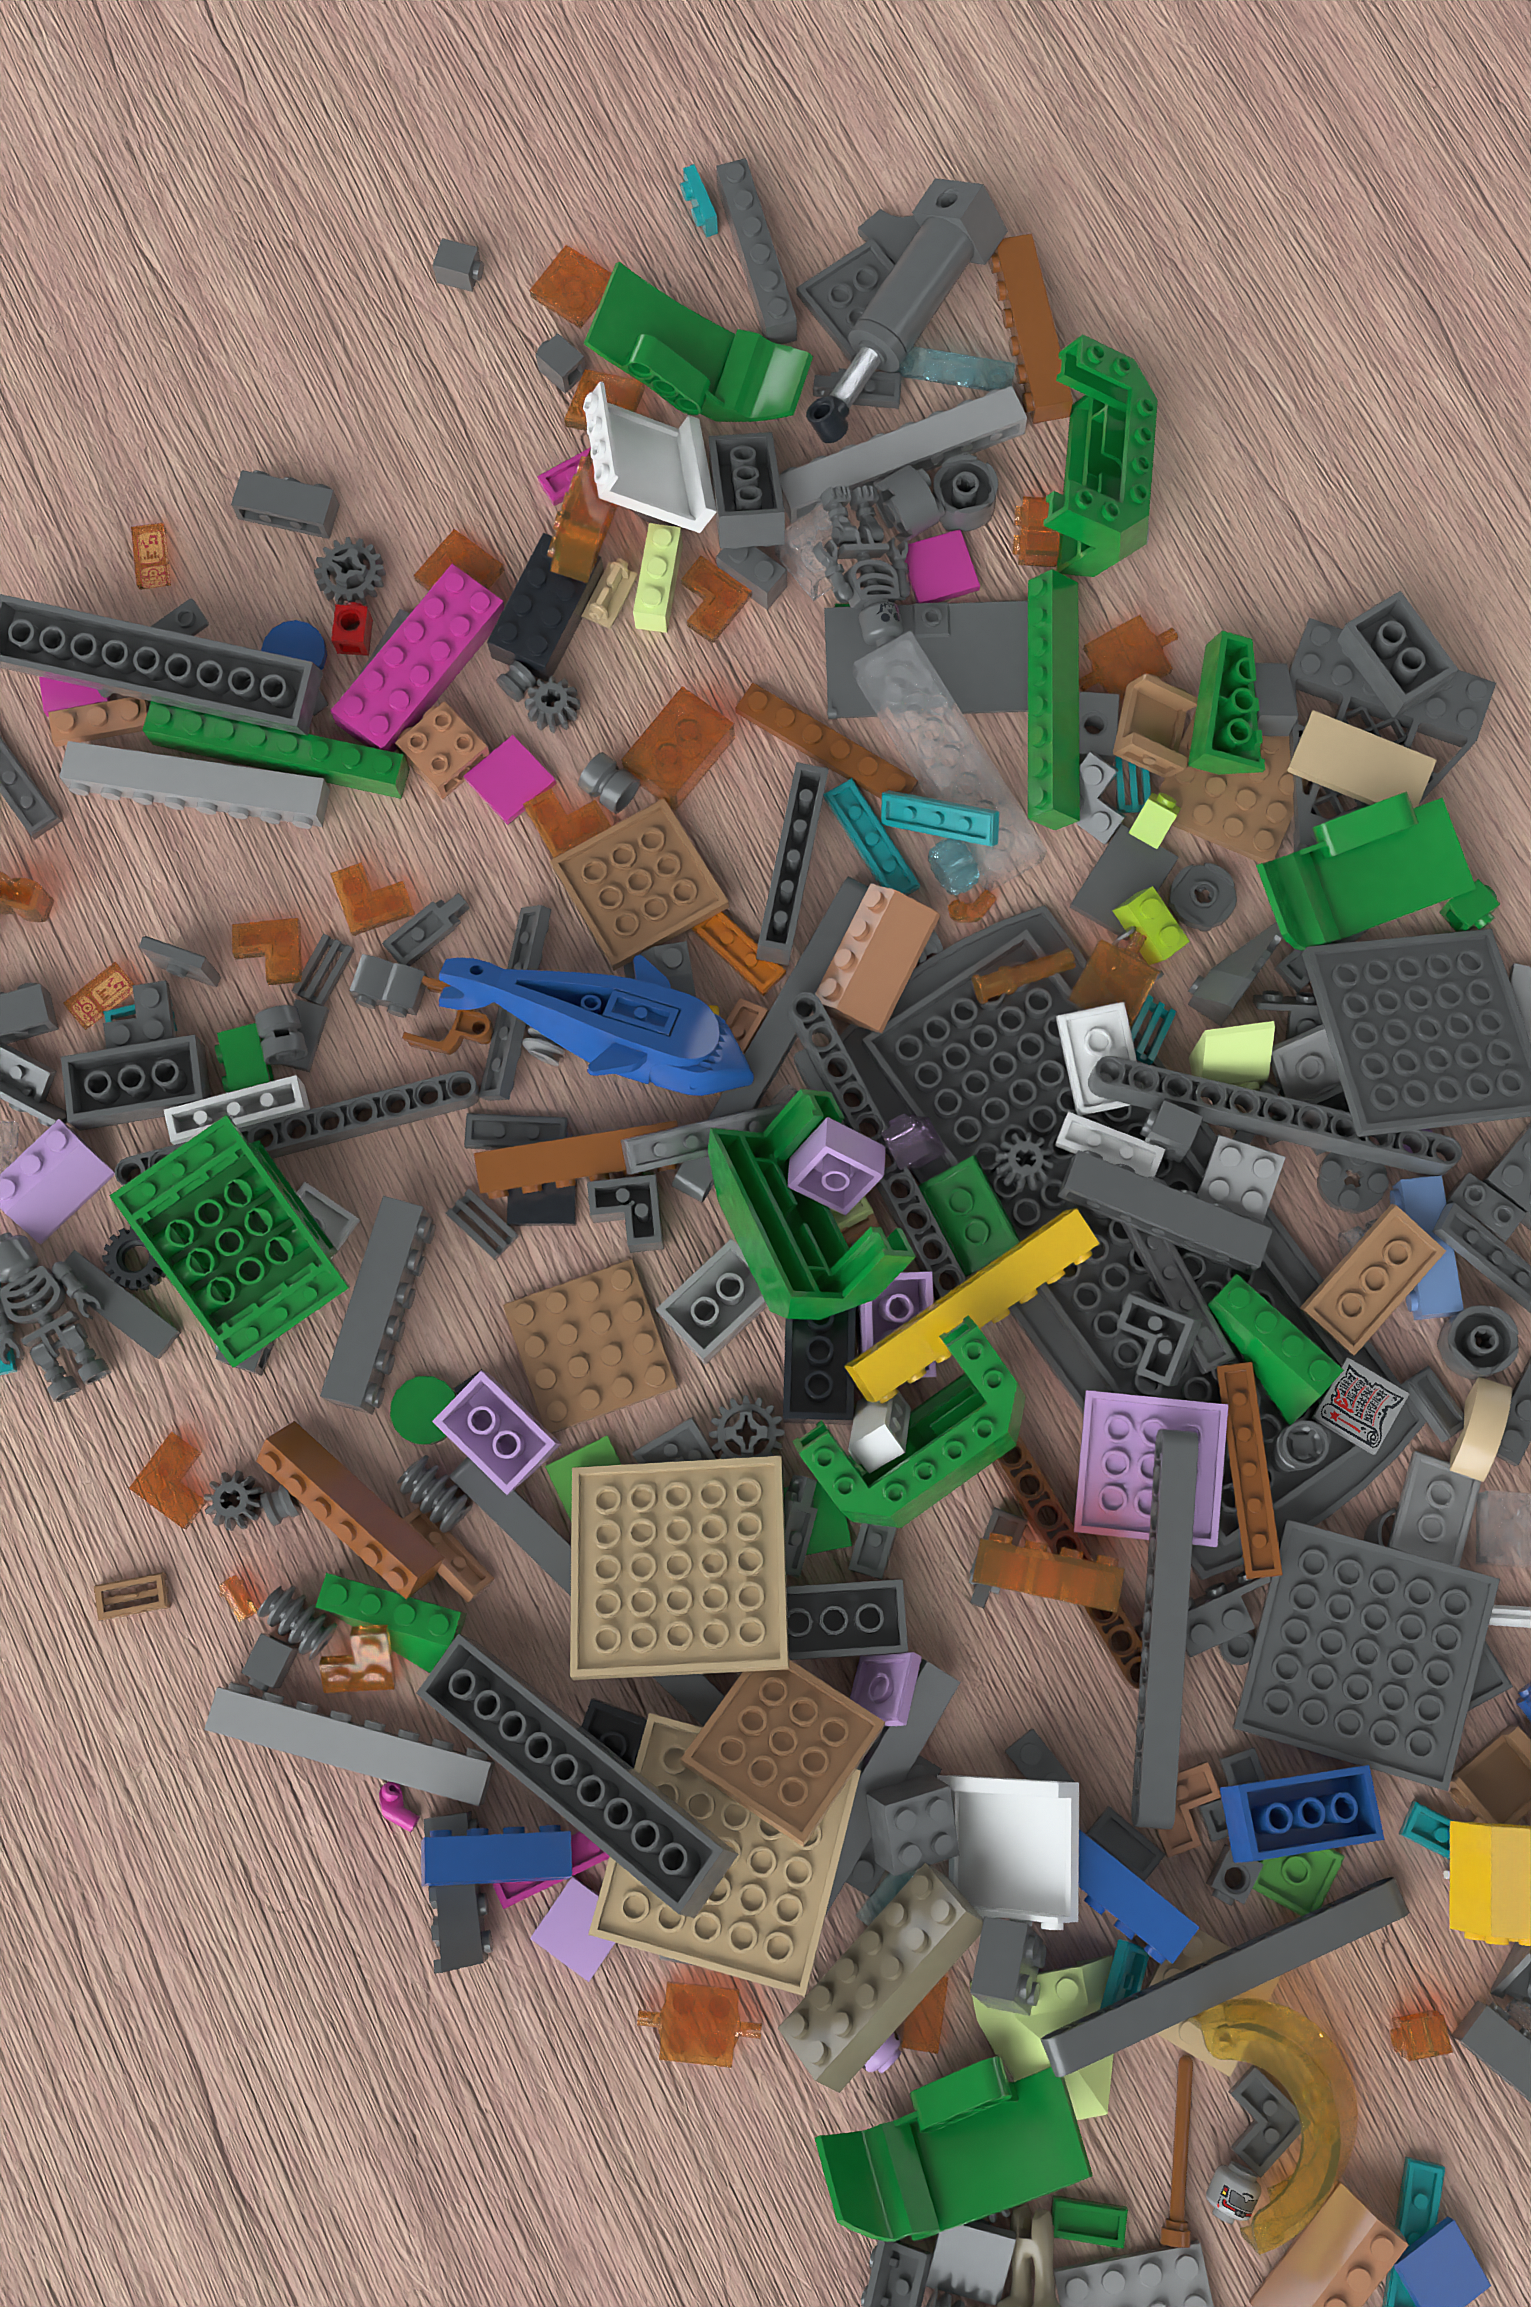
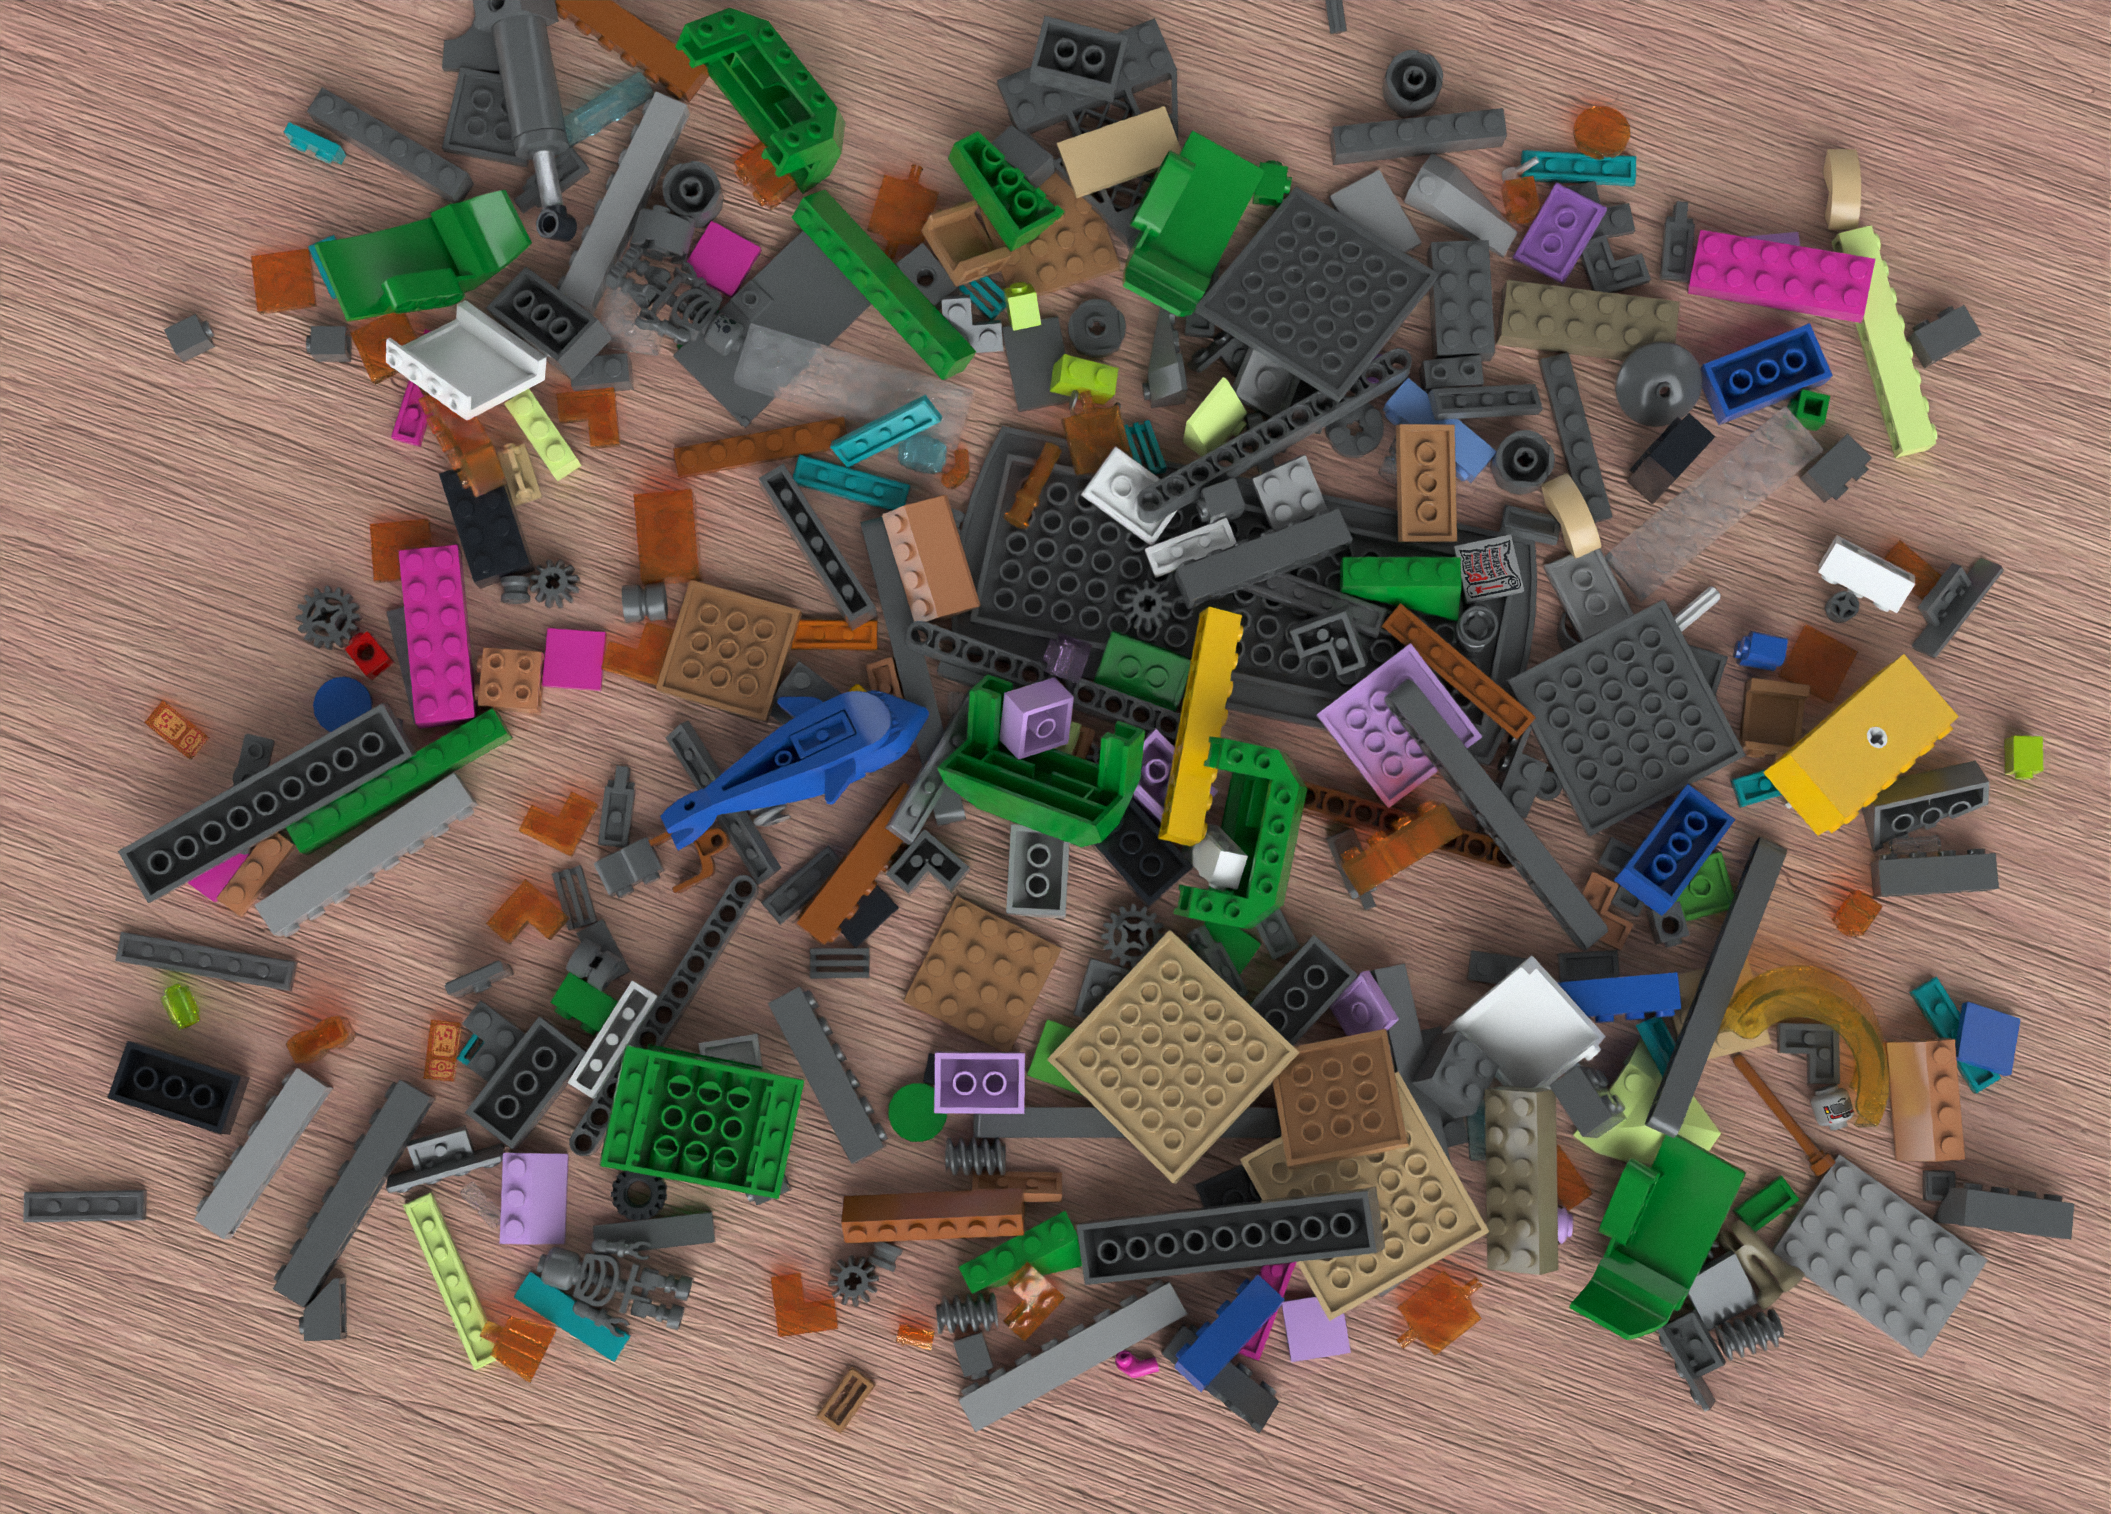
camera: 50 degrees left, 5 degrees up
dark grey brick [231,470,340,539] -> none

